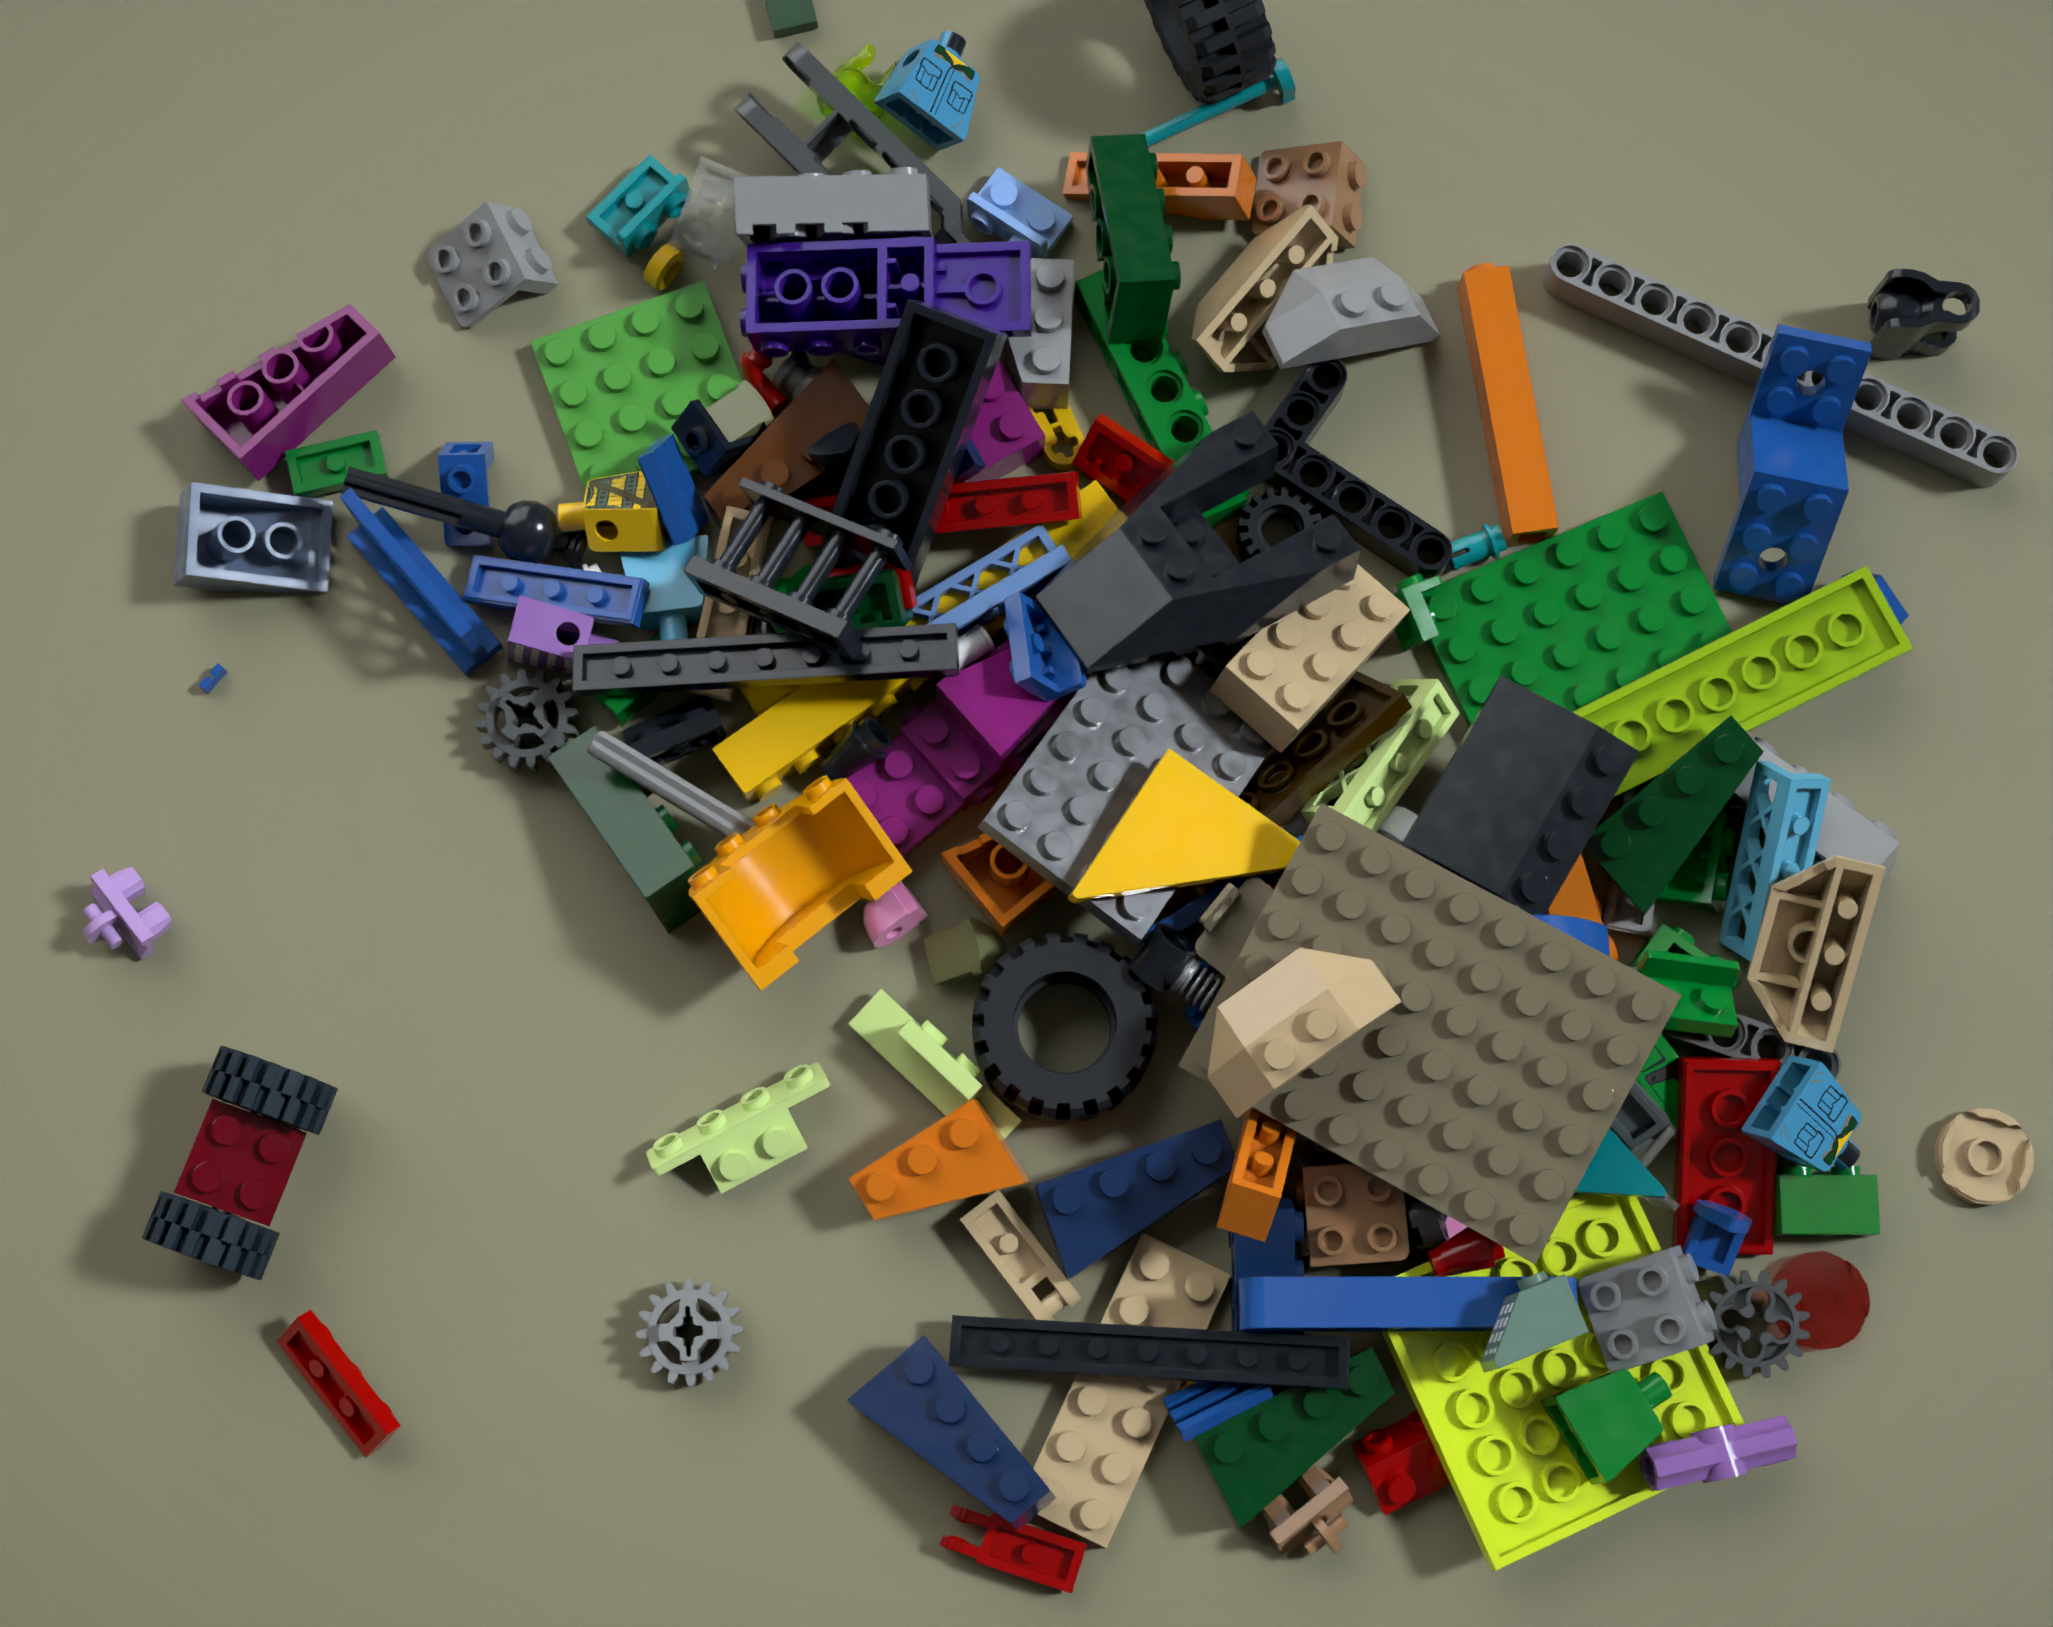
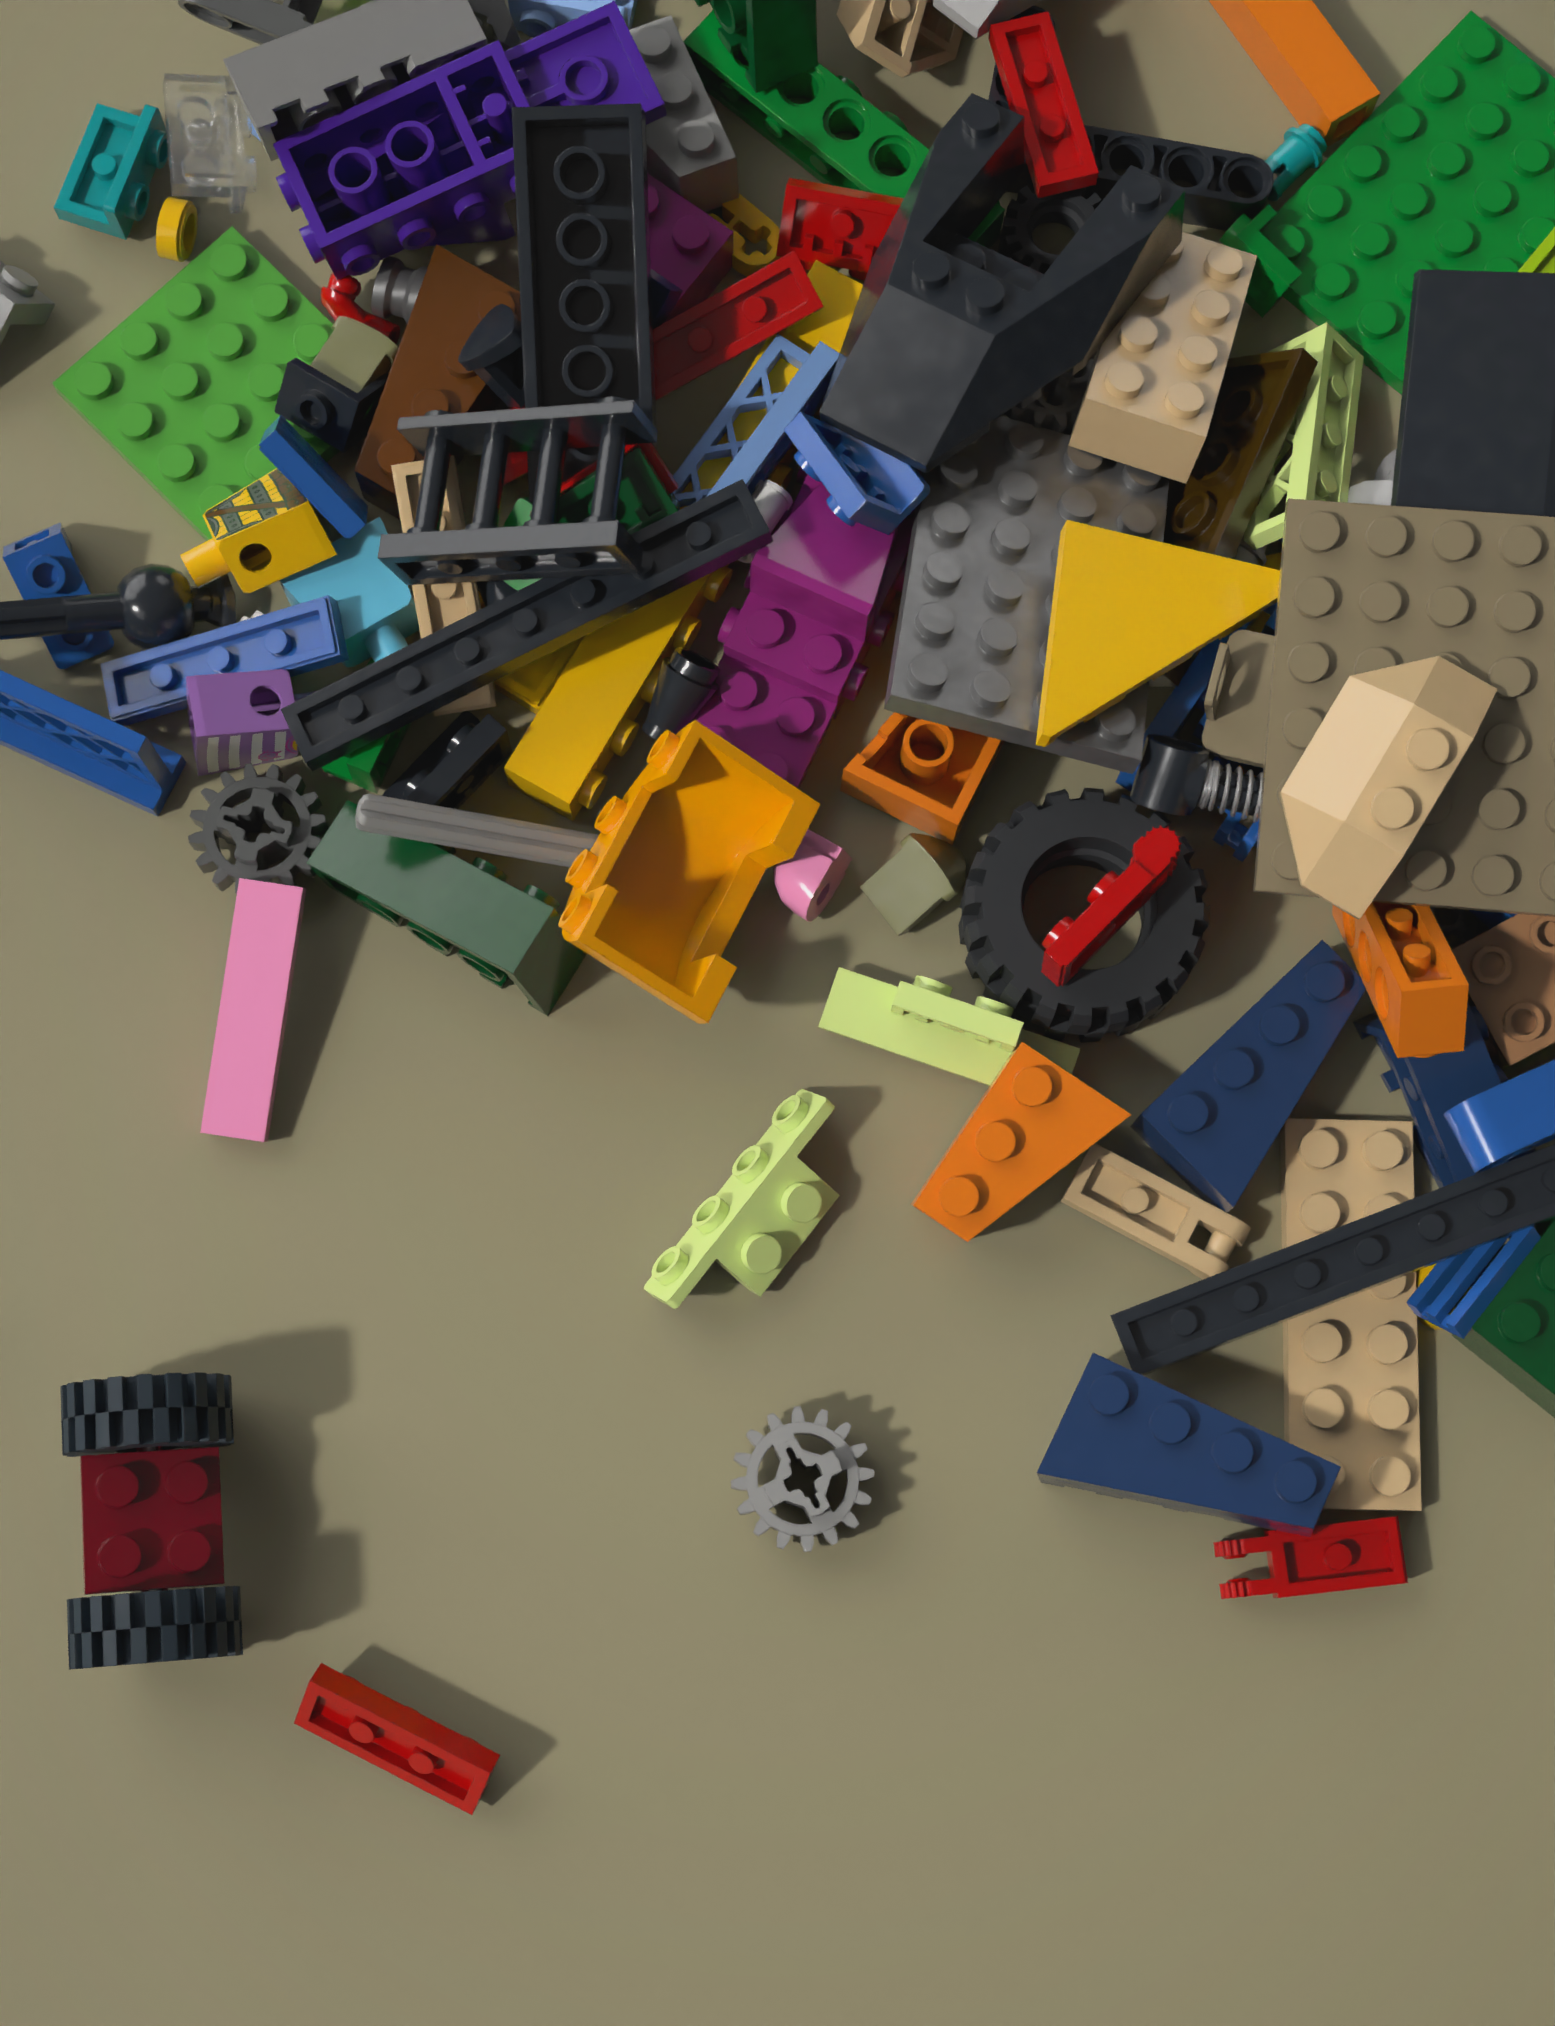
camera: 25 degrees left, 0 degrees up
none -> bright pink tile [200,878,306,1142]
none -> red plate [988,11,1099,198]
none -> red hinge [1041,825,1181,987]

